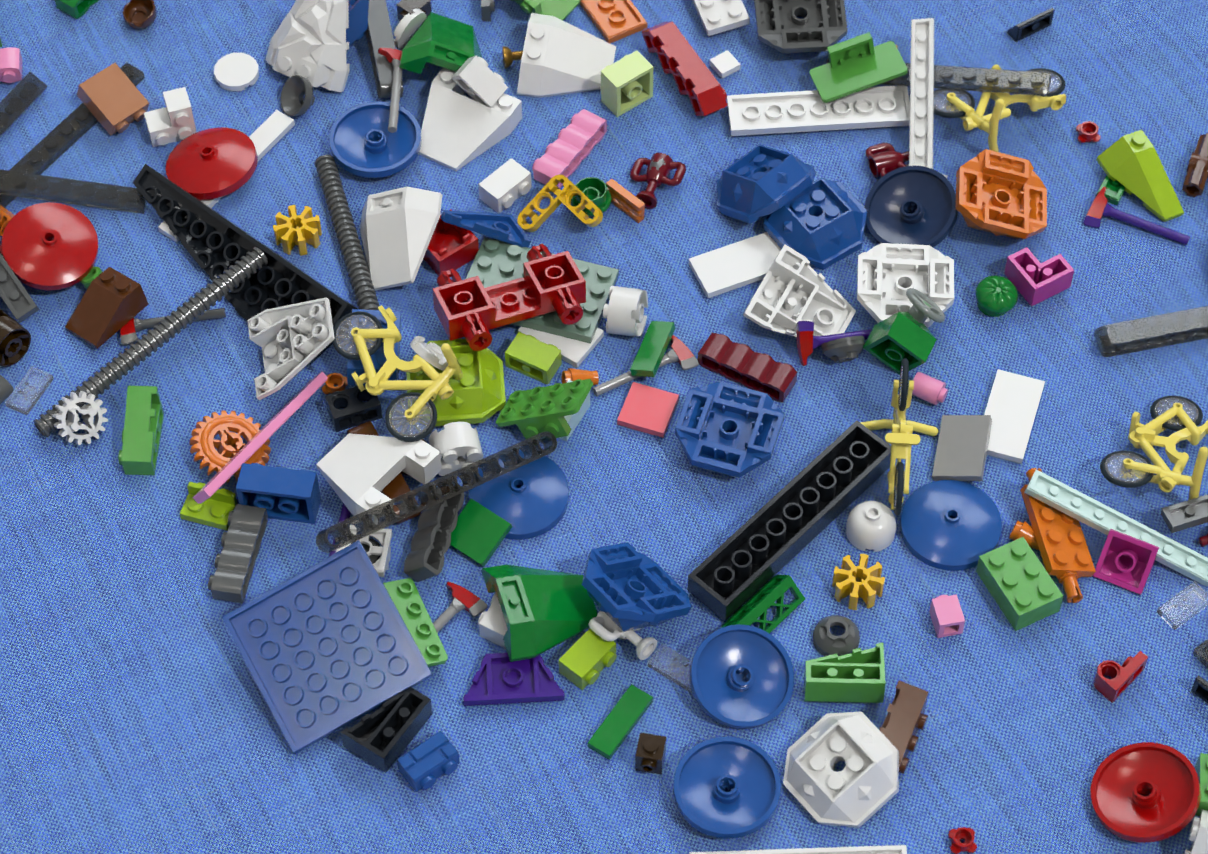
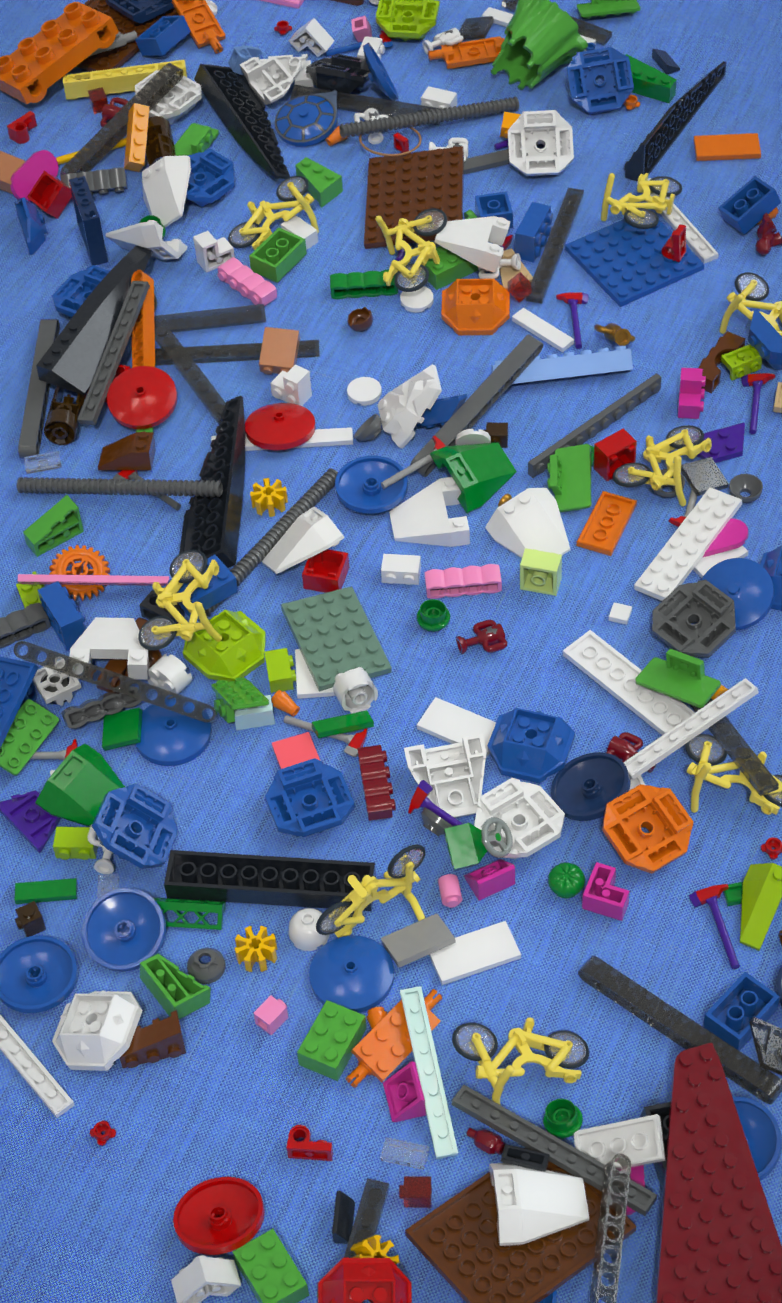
camera: 55 degrees right, 5 degrees down
white gear [53,391,108,445] -> none
white wedge [247,298,335,400] -> none
white tile [410,336,448,371] -> none
red piece [432,244,586,351] -> none
blue wing [440,210,531,247] -> none
white brick [452,56,508,107] -> none
yellow beam [517,174,603,232] -> none
orange tile [606,179,645,223] -> none
brick [641,21,728,116] -> none
blue piece [717,144,816,224] -> none
none -> dark pink slope [464,859,515,901]

